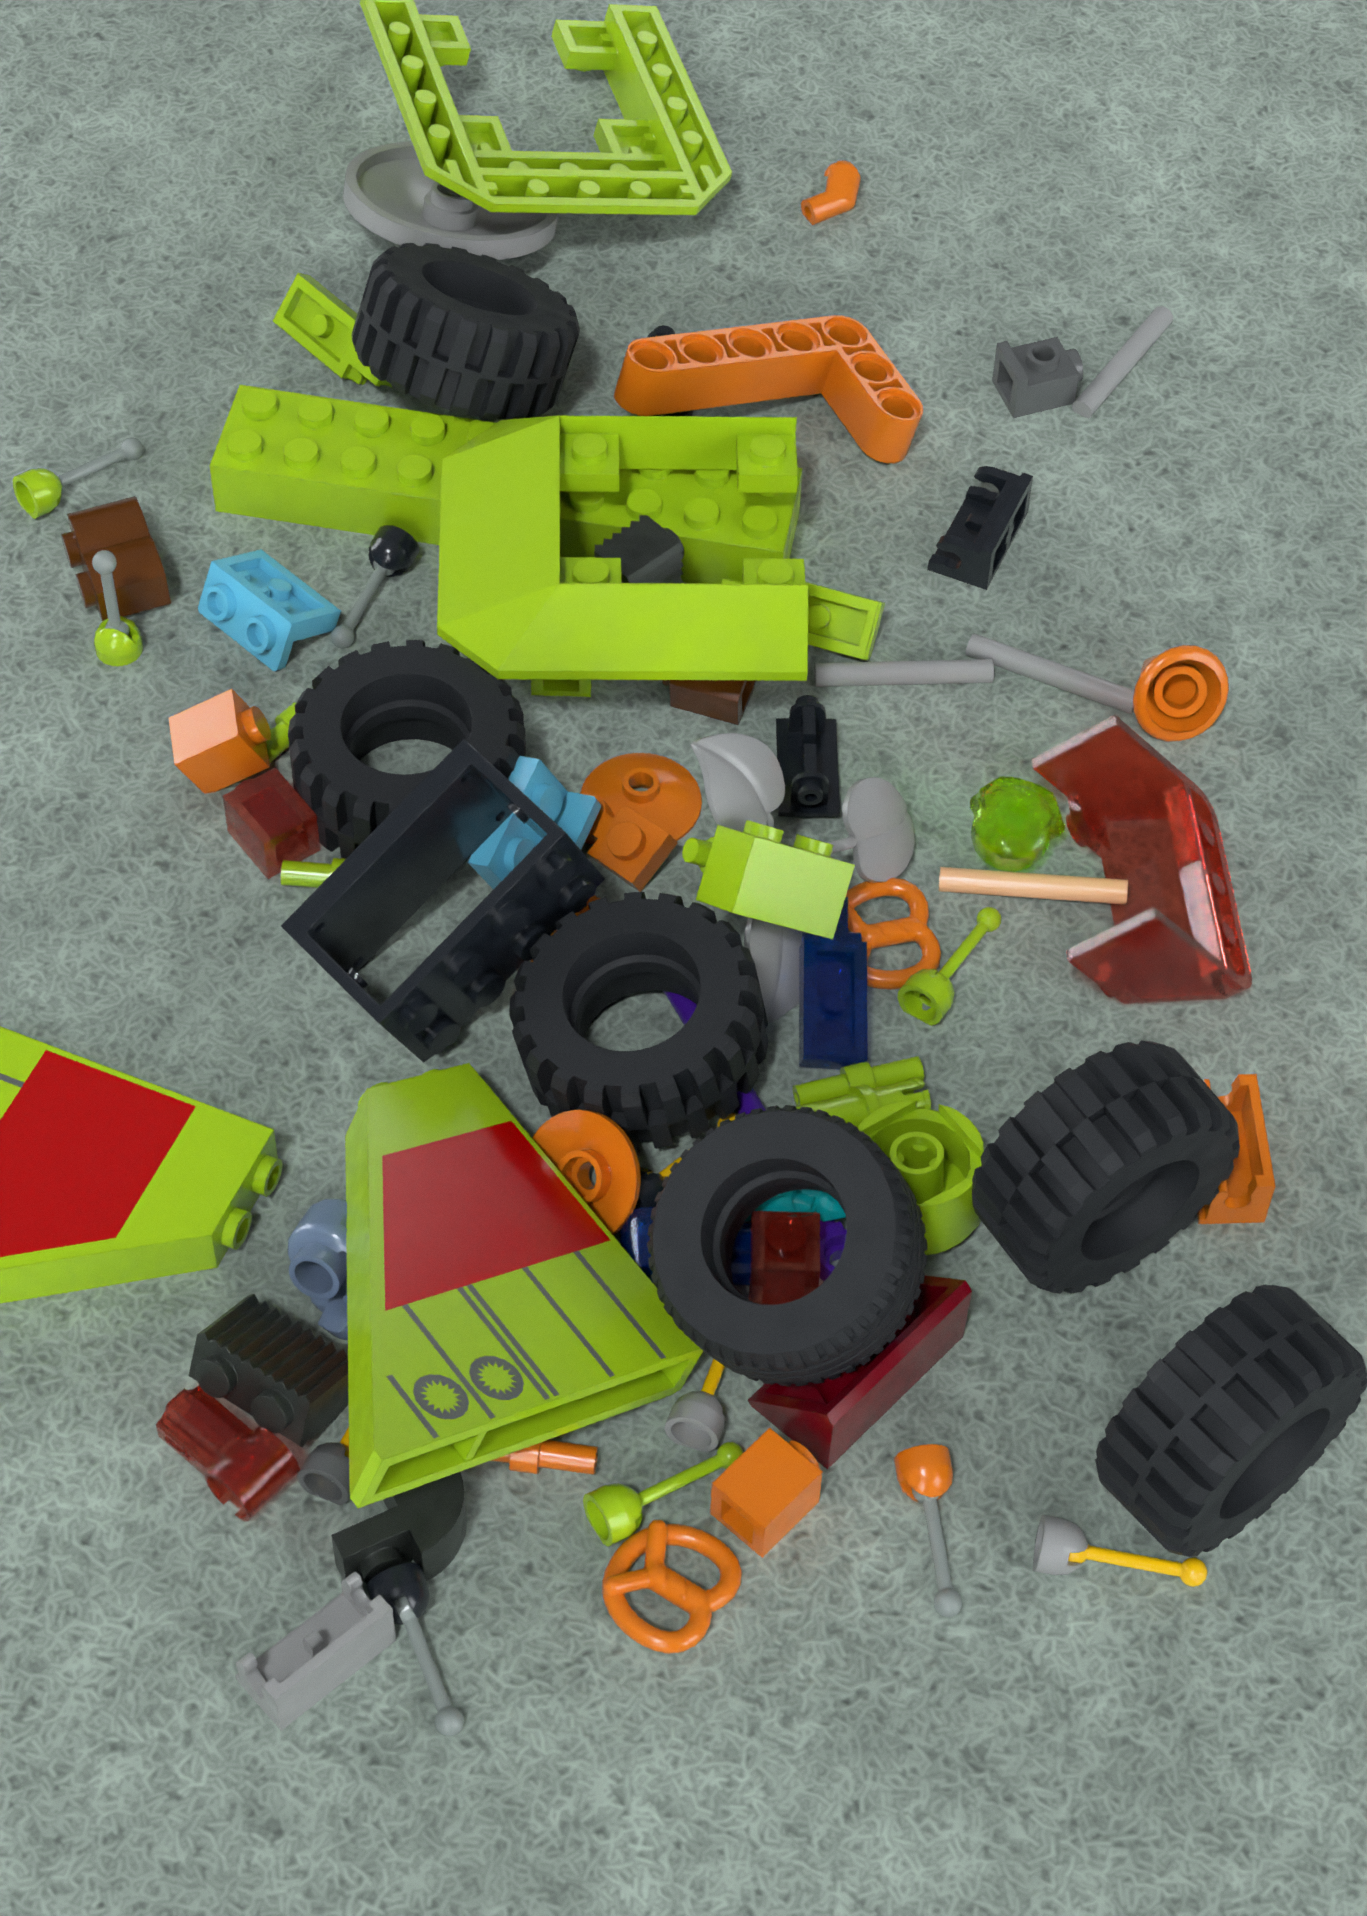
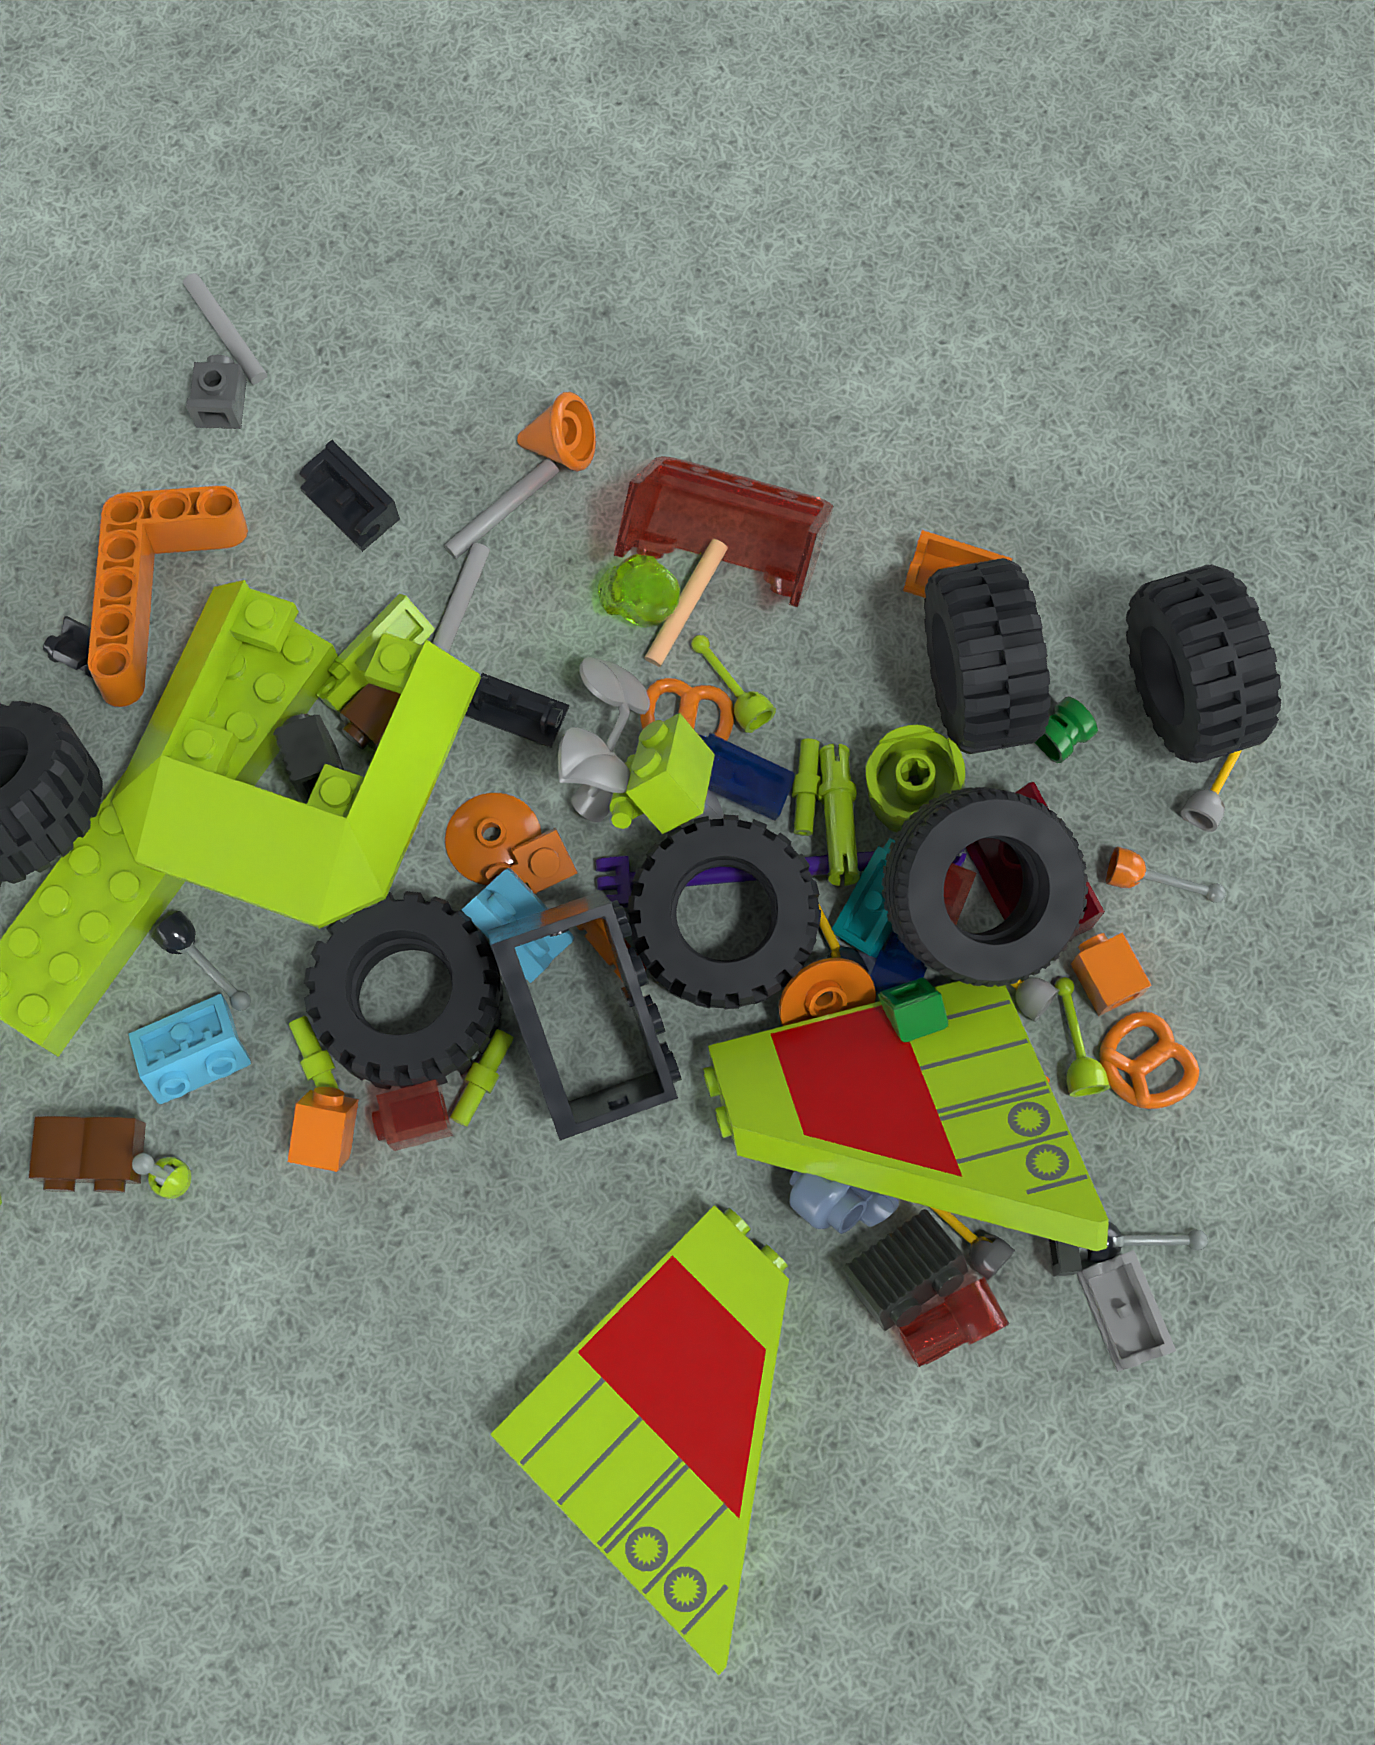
camera: 65 degrees left, 20 degrees up
none -> green slope [878,978,948,1042]
none -> green wheel [1034,696,1098,763]

